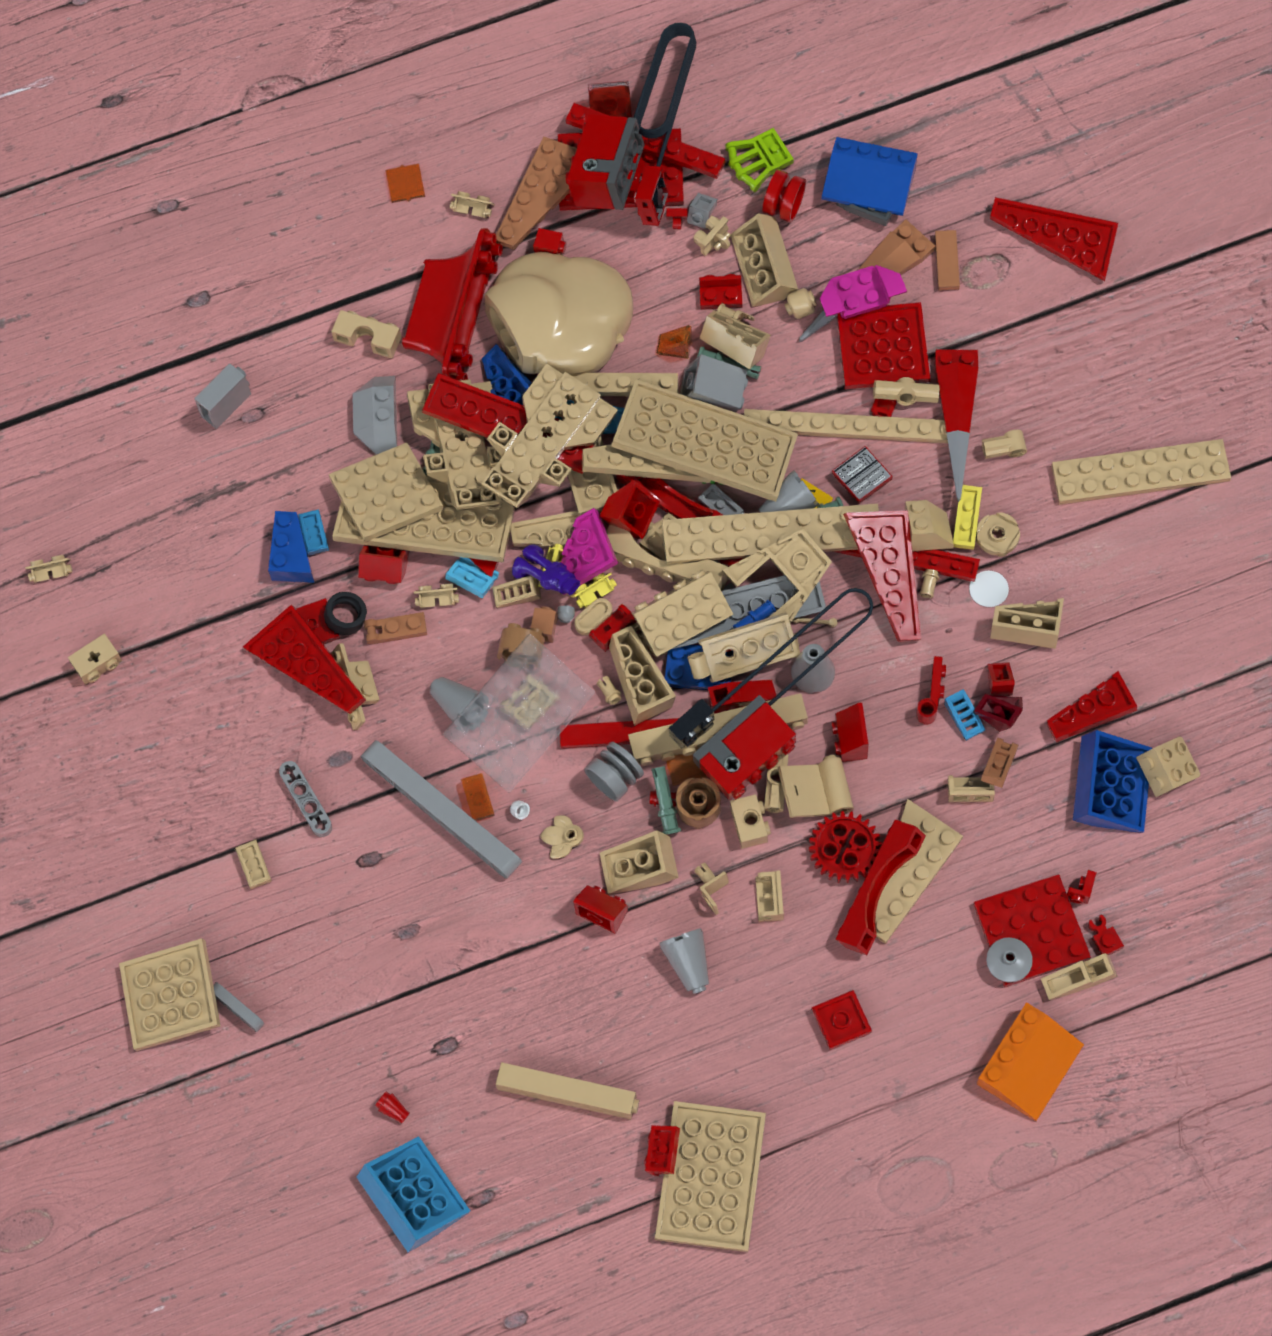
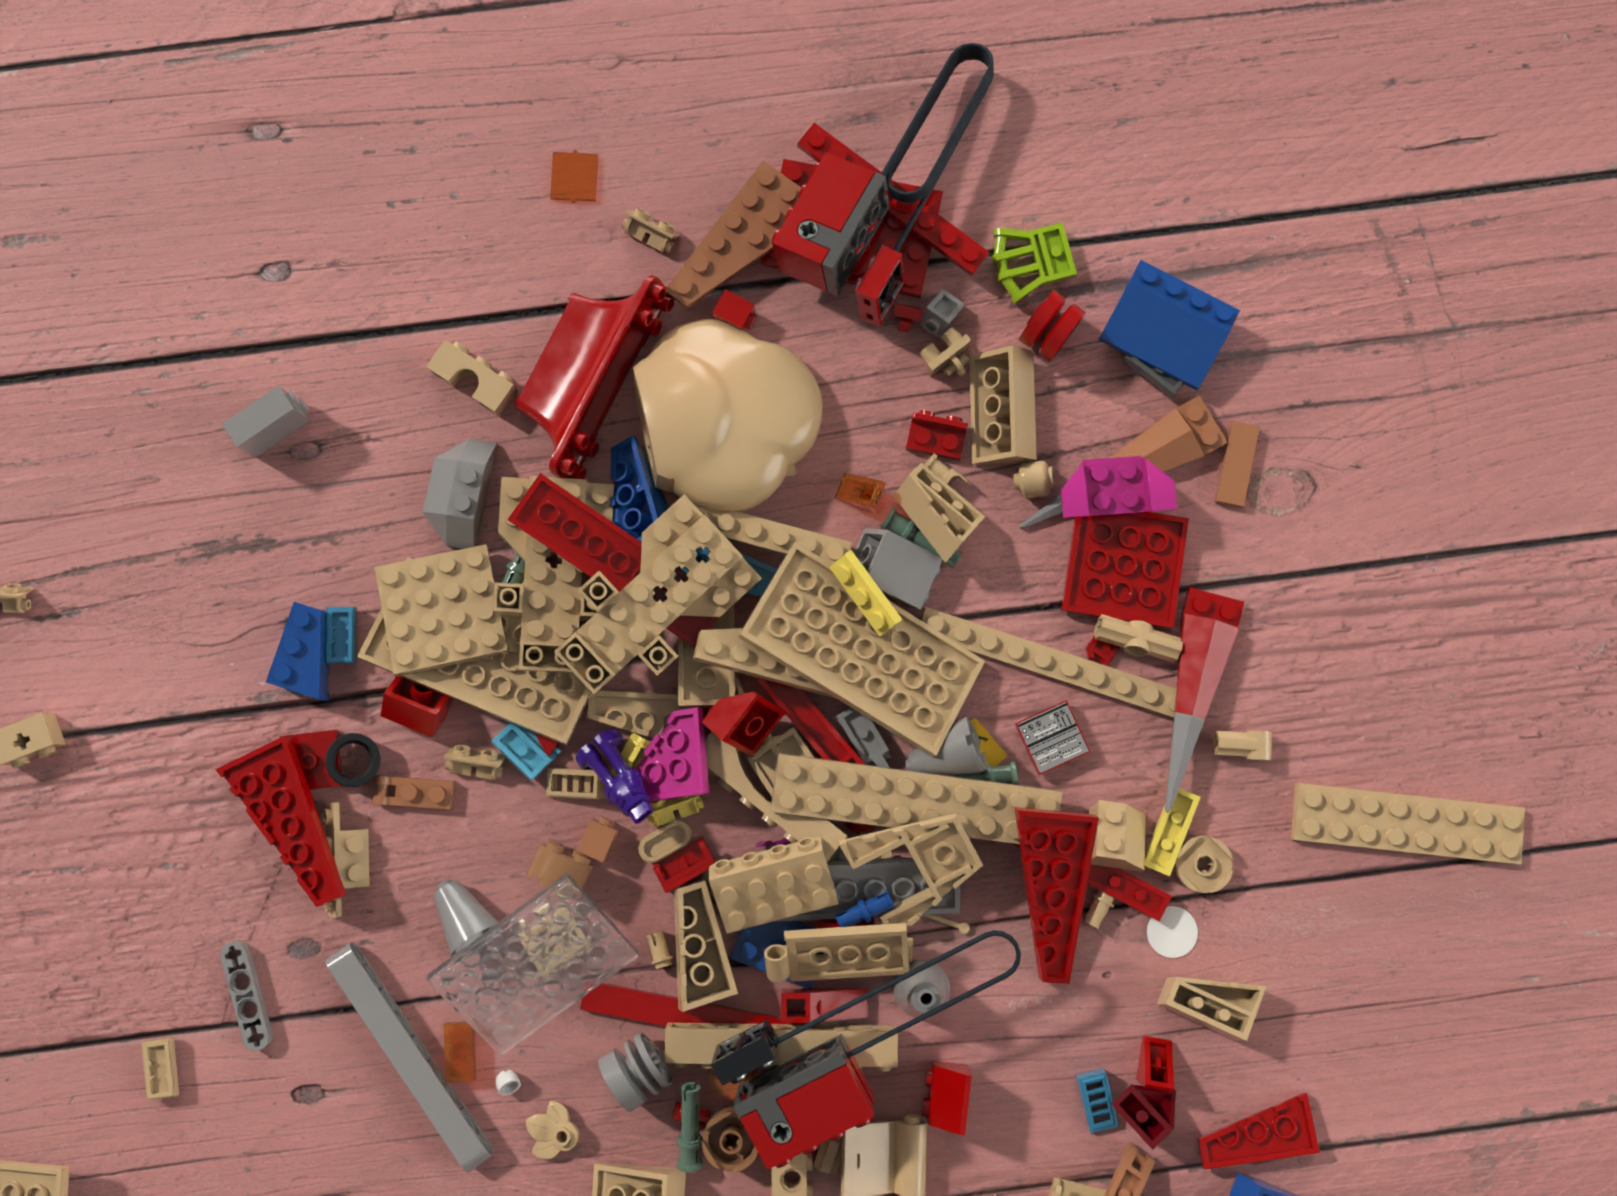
camera: 10 degrees right, 15 degrees up
light grey hinge [557,606,575,623] -> none
clear red slope [588,80,632,118] -> none
red plate [917,656,946,725] -> none
red wing [990,197,1118,281] -> none
none -> light yellow plate [829,550,902,637]

